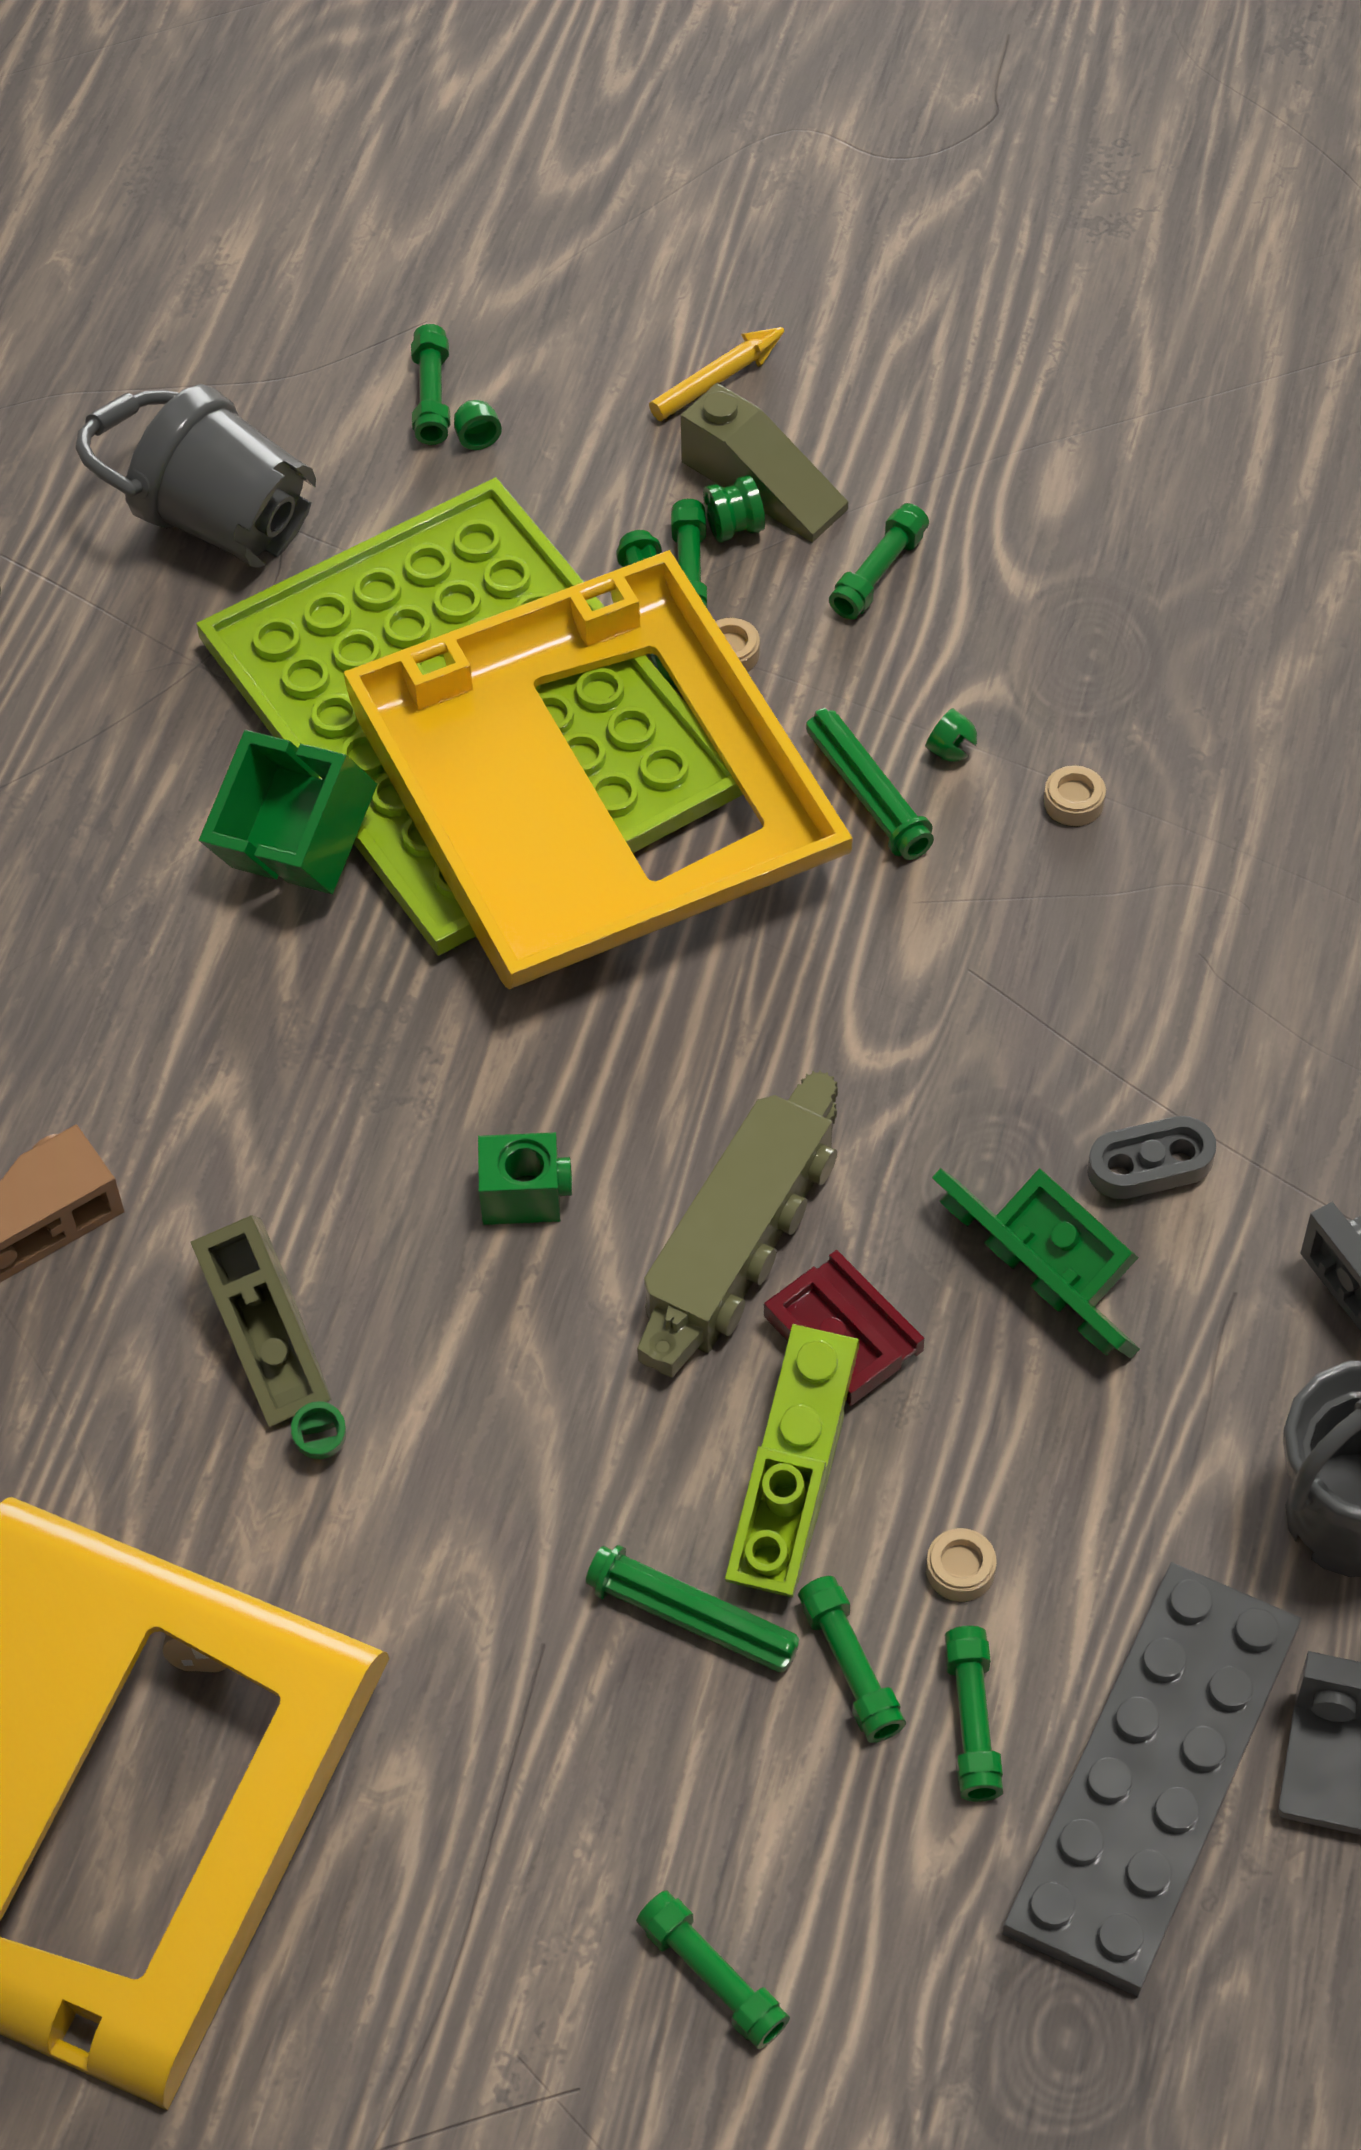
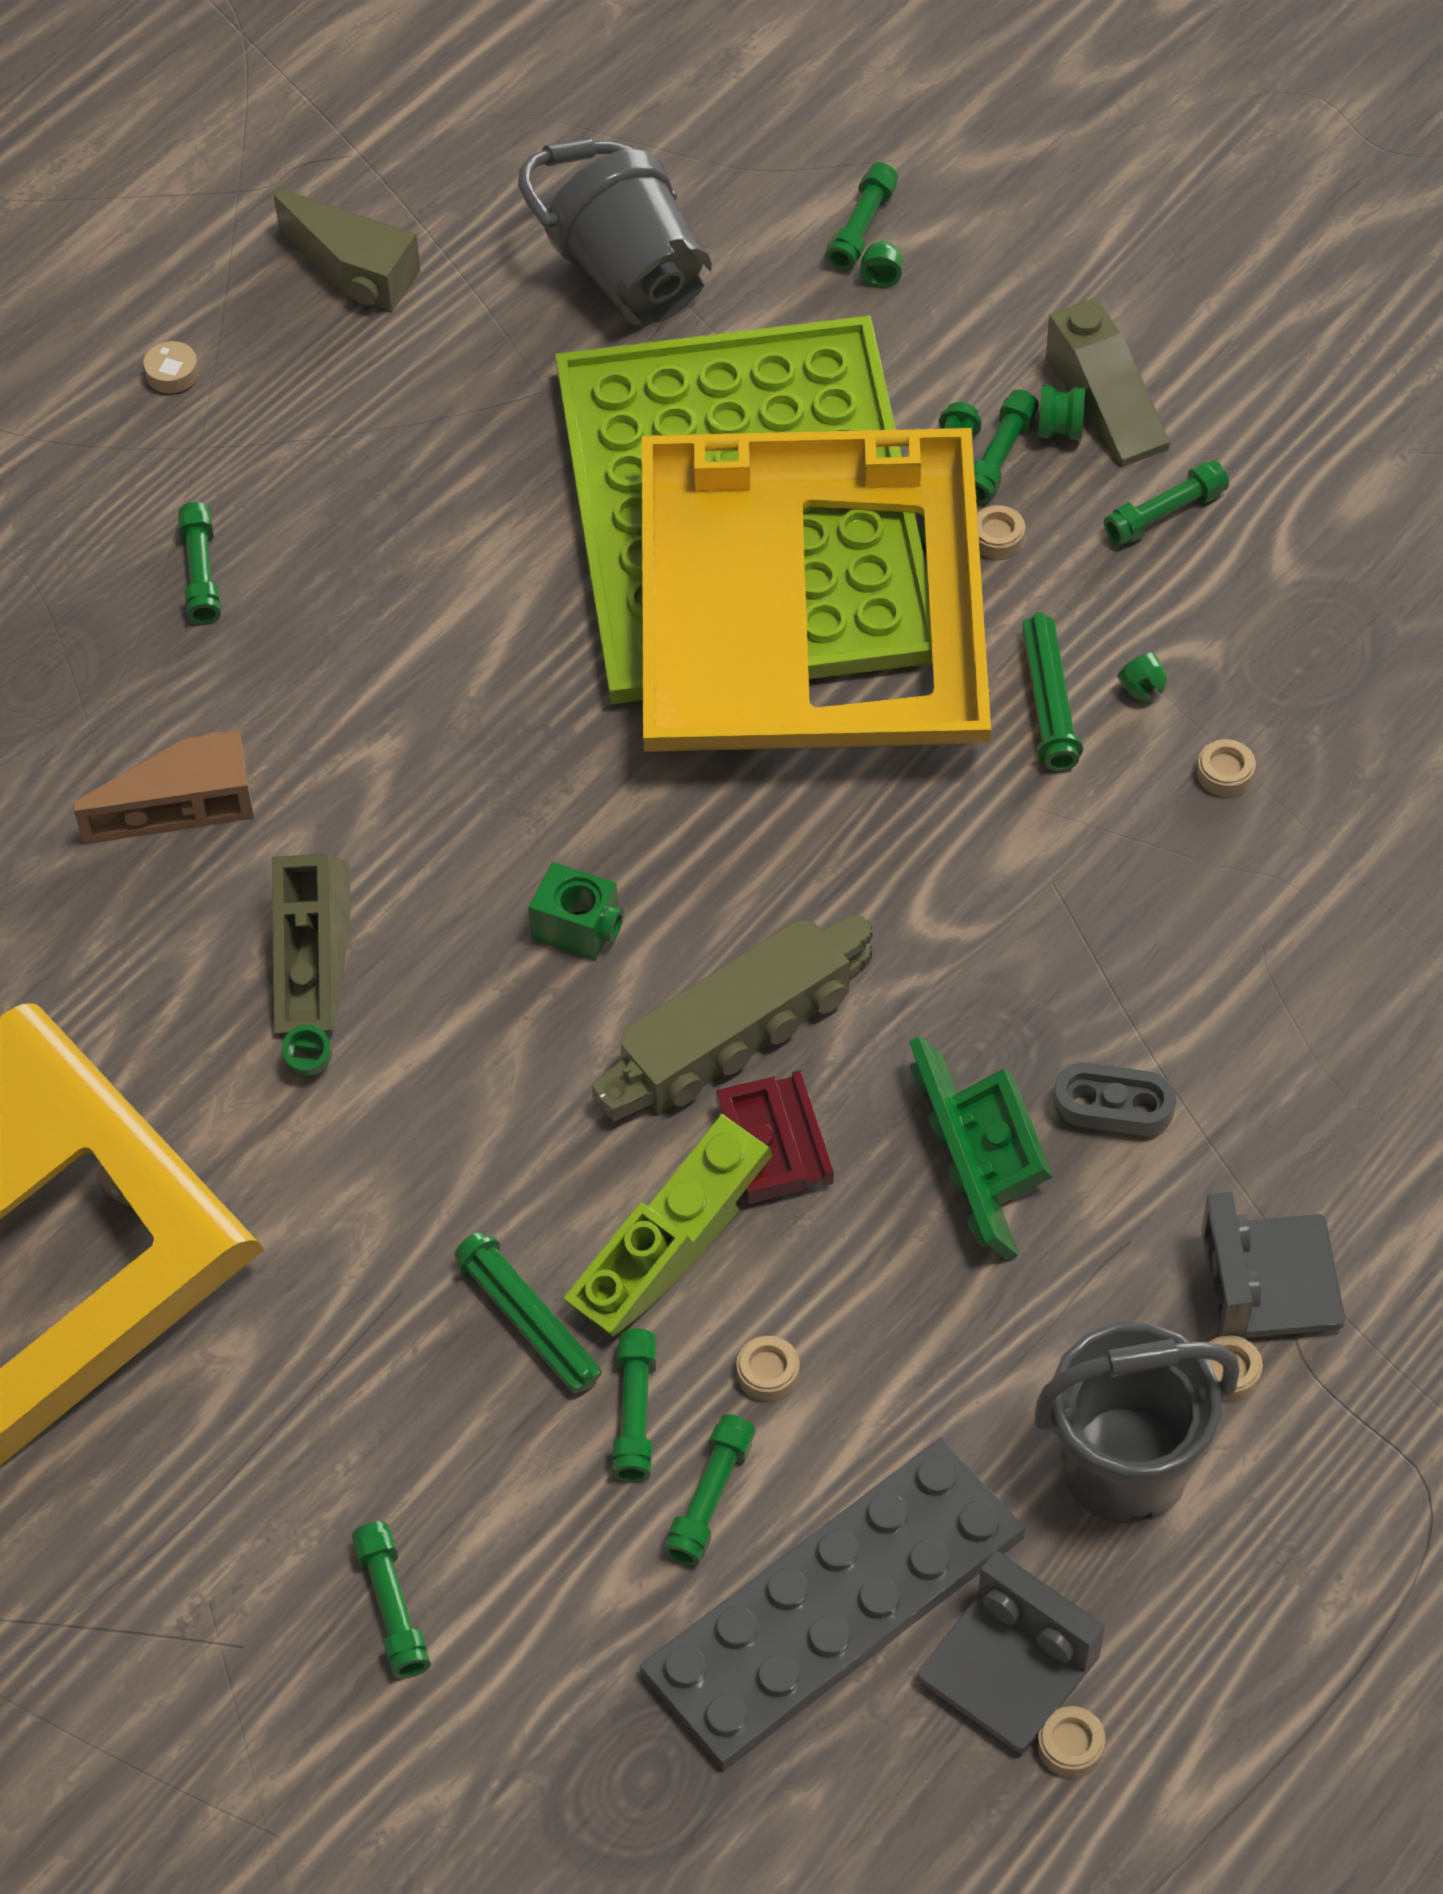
camera: 25 degrees right, 0 degrees up
green piece [198,730,378,895] -> none
yellow piece [649,327,784,421] -> none

